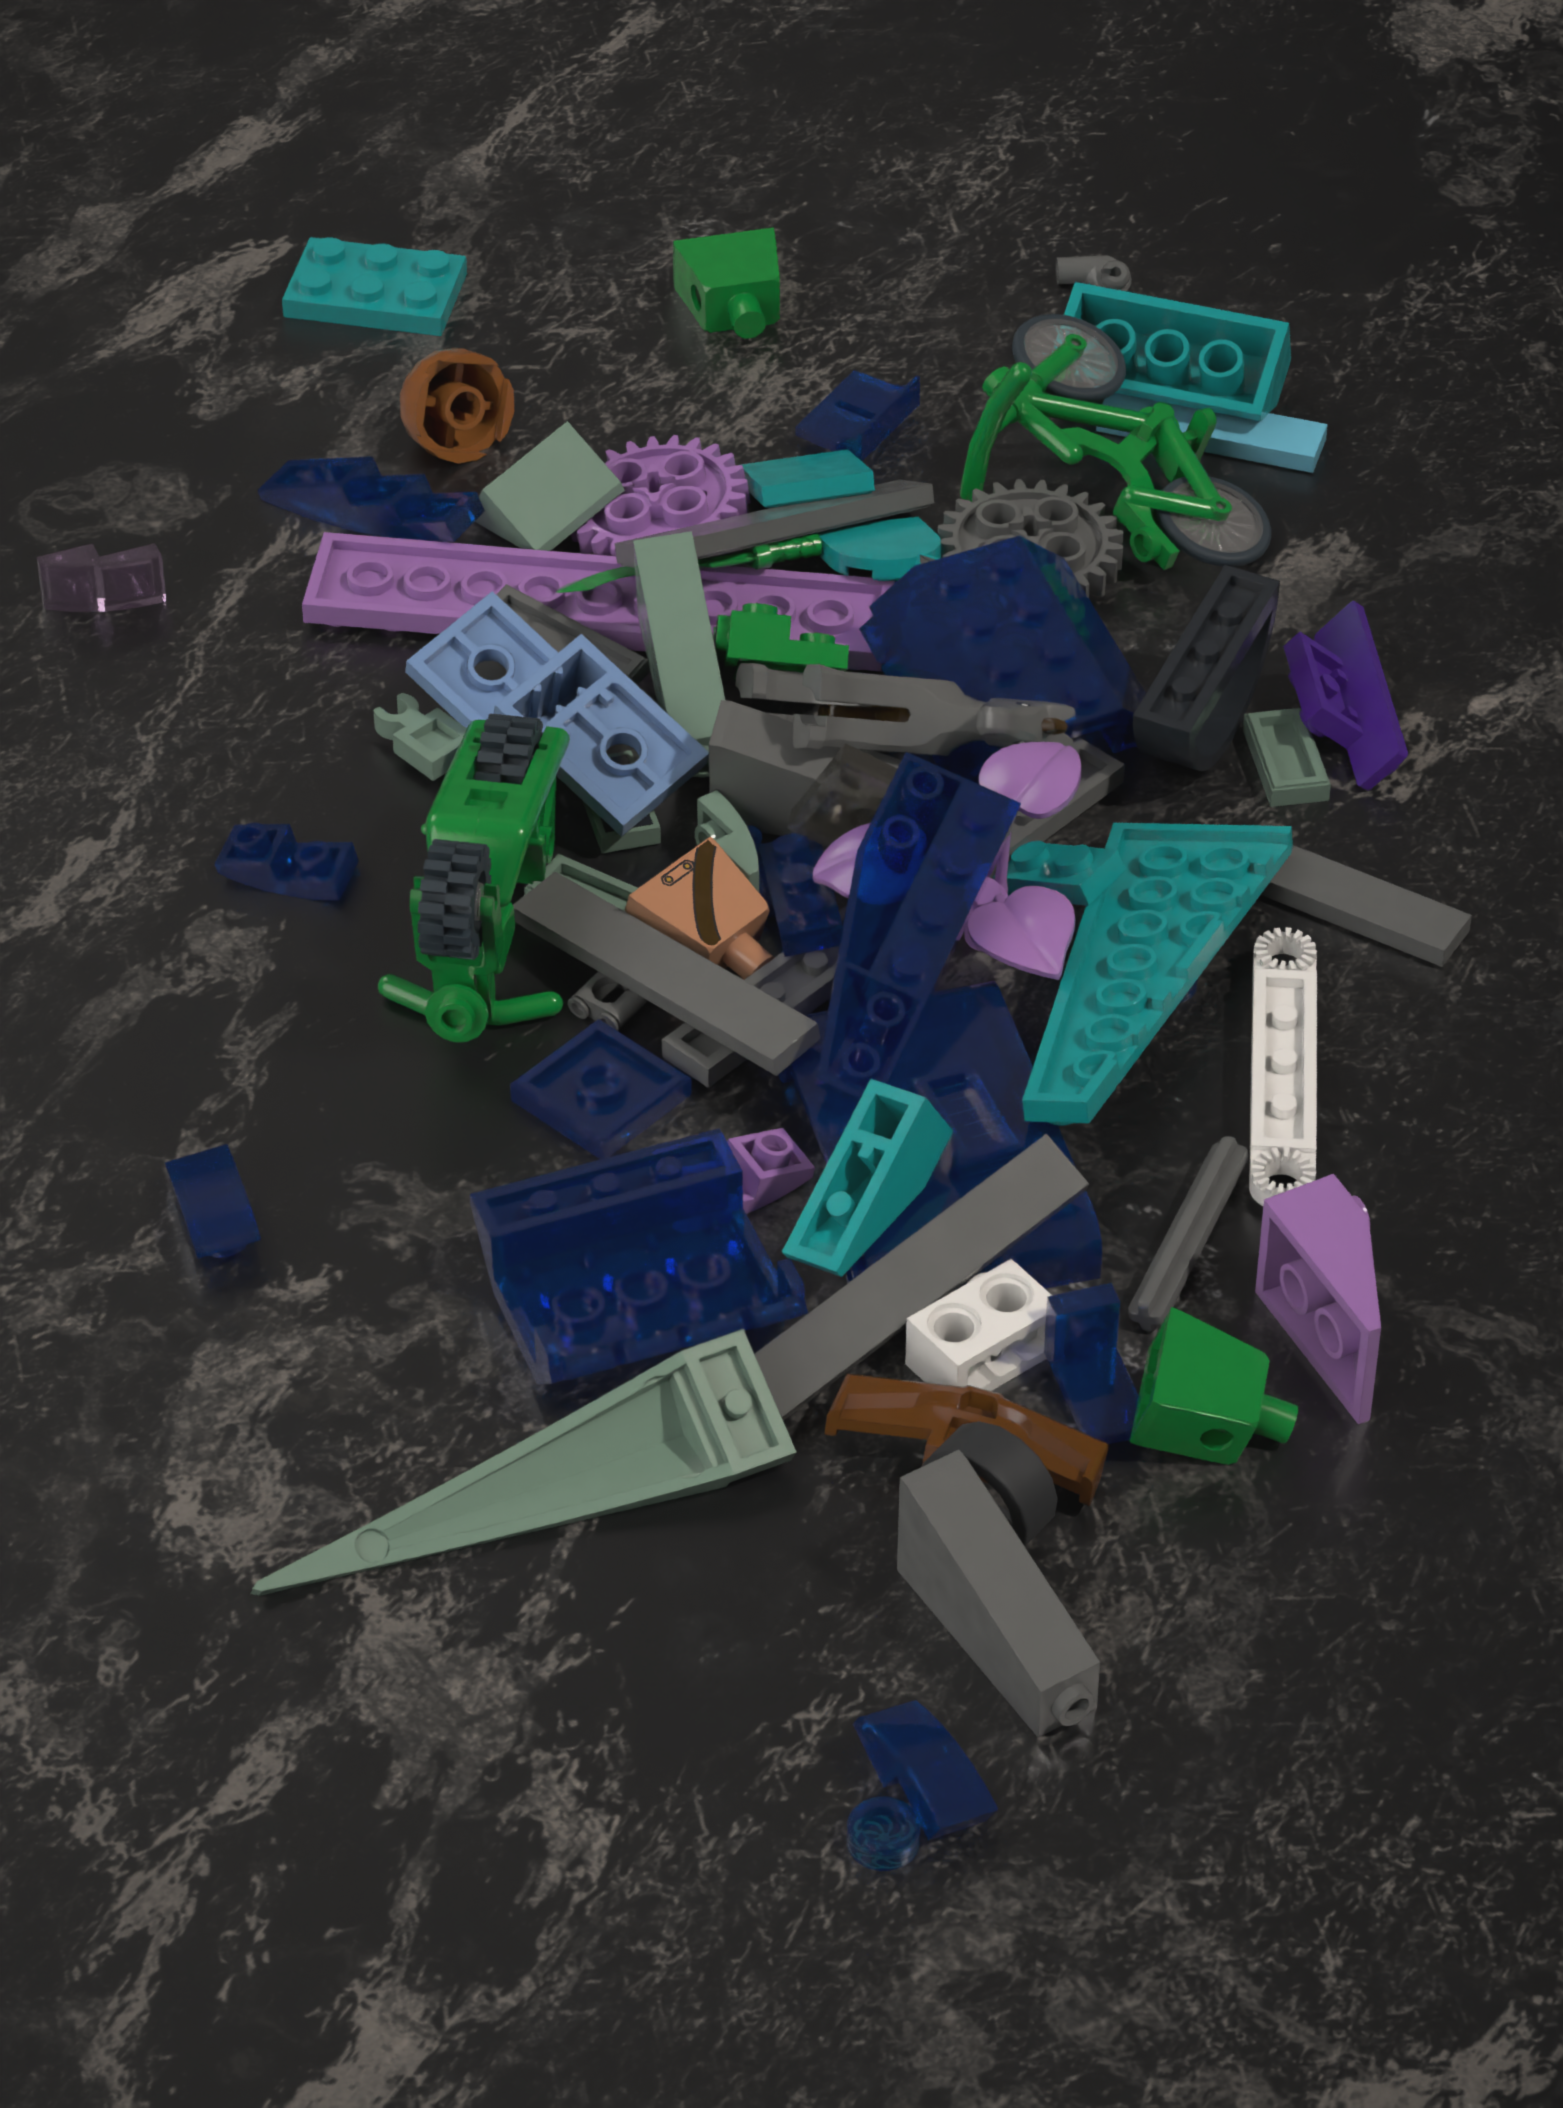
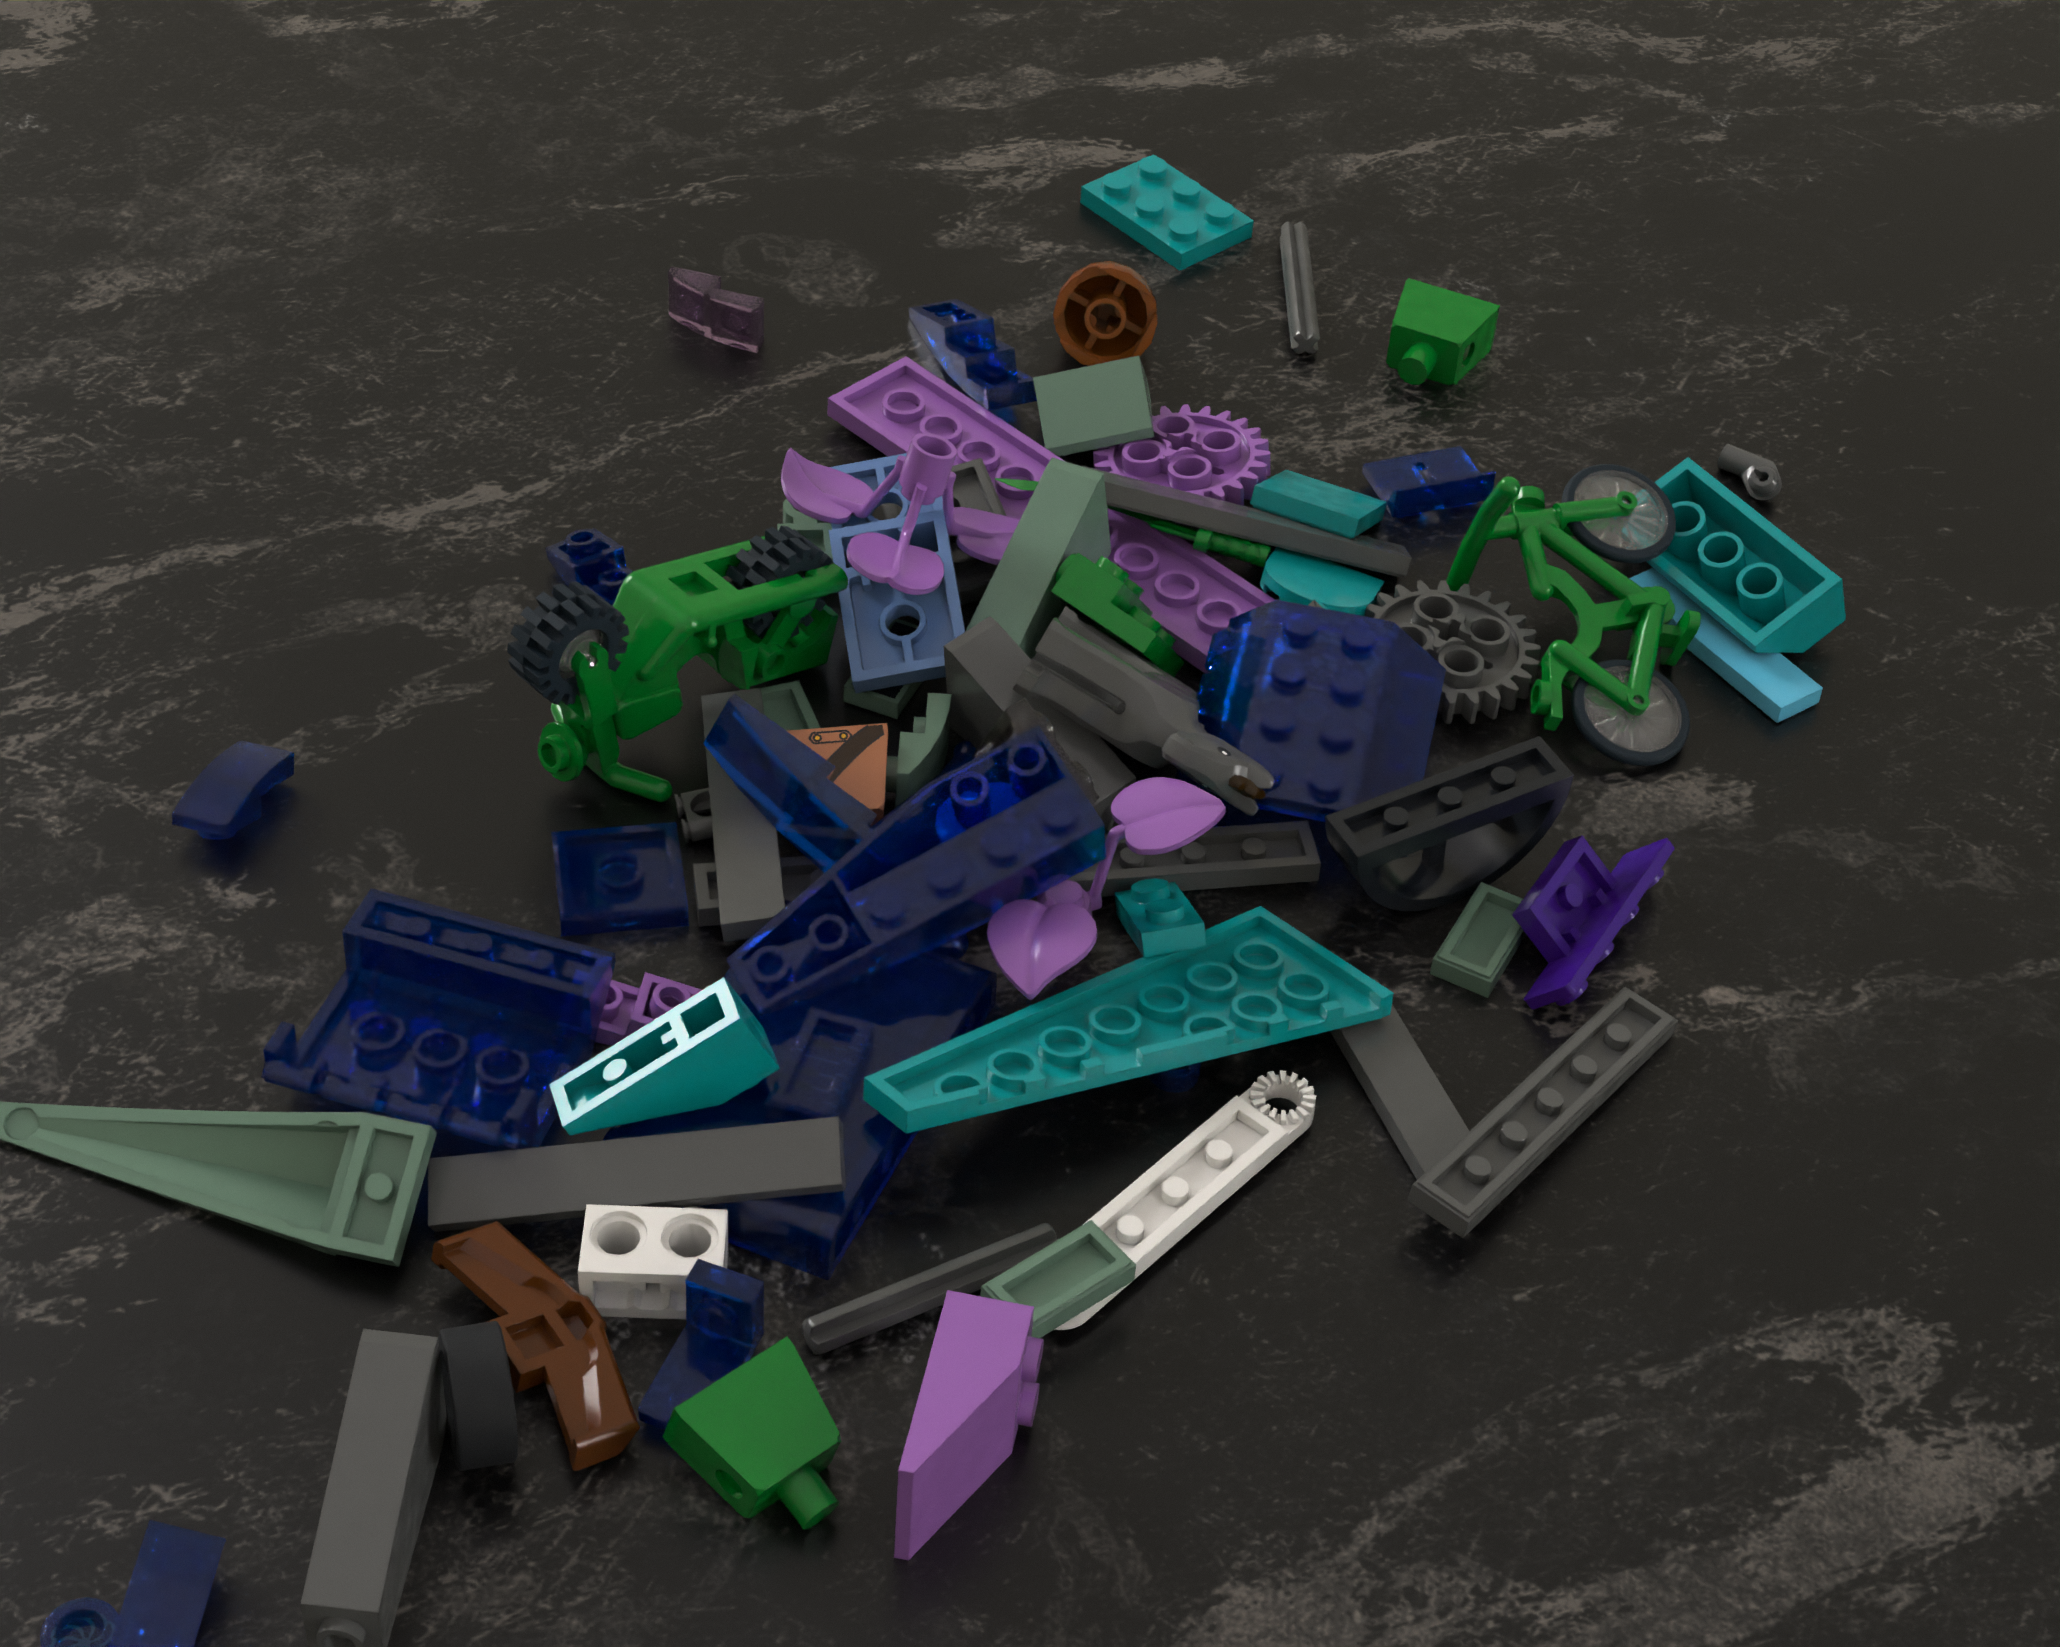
camera: 35 degrees right, 0 degrees up
none -> clear blue slope [703,694,919,918]
none -> medium lavender plant [781,433,1020,595]
none -> sand green tile [980,1220,1136,1338]
none -> dark grey axle [1279,221,1320,355]
none -> dark grey tile [1407,987,1678,1238]

